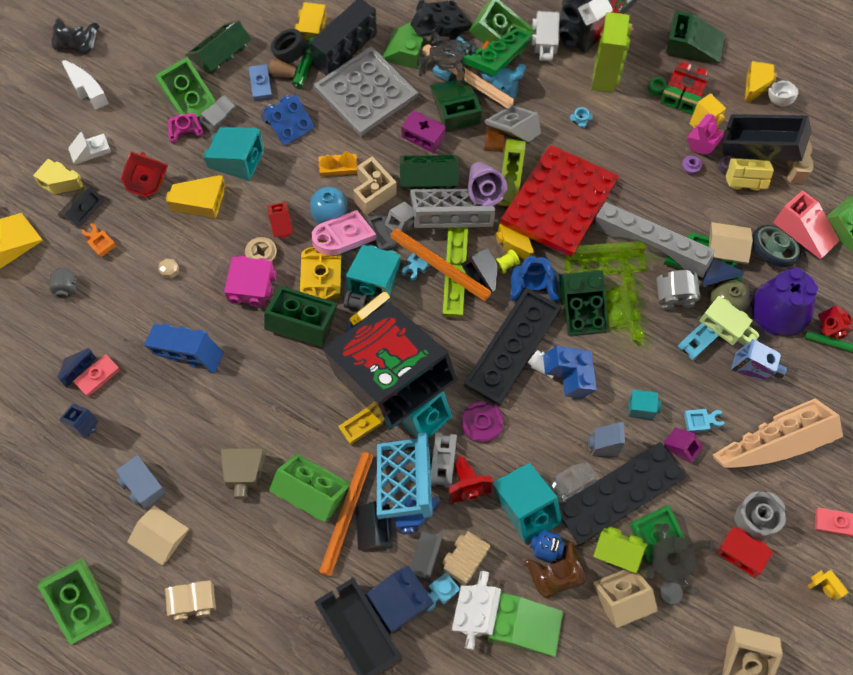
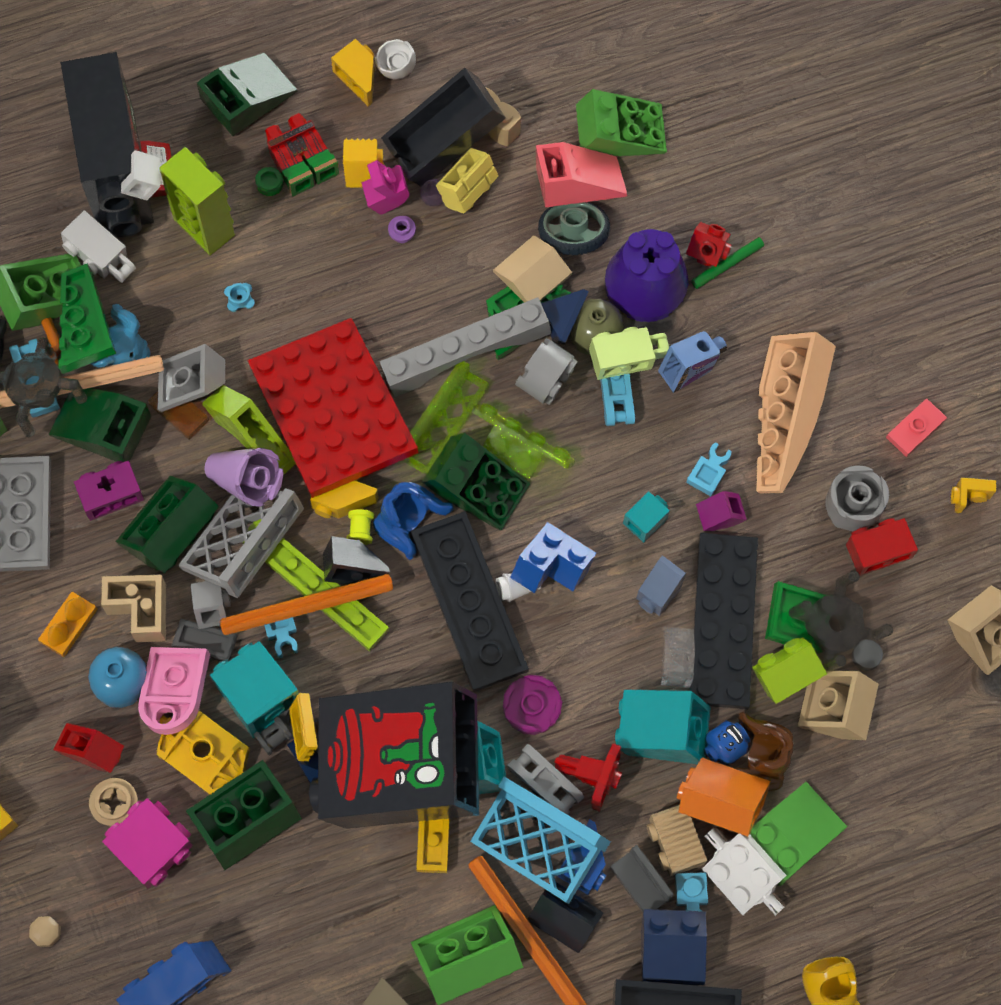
camera: 55 degrees left, 5 degrees up
none -> orange brick [677,758,770,837]

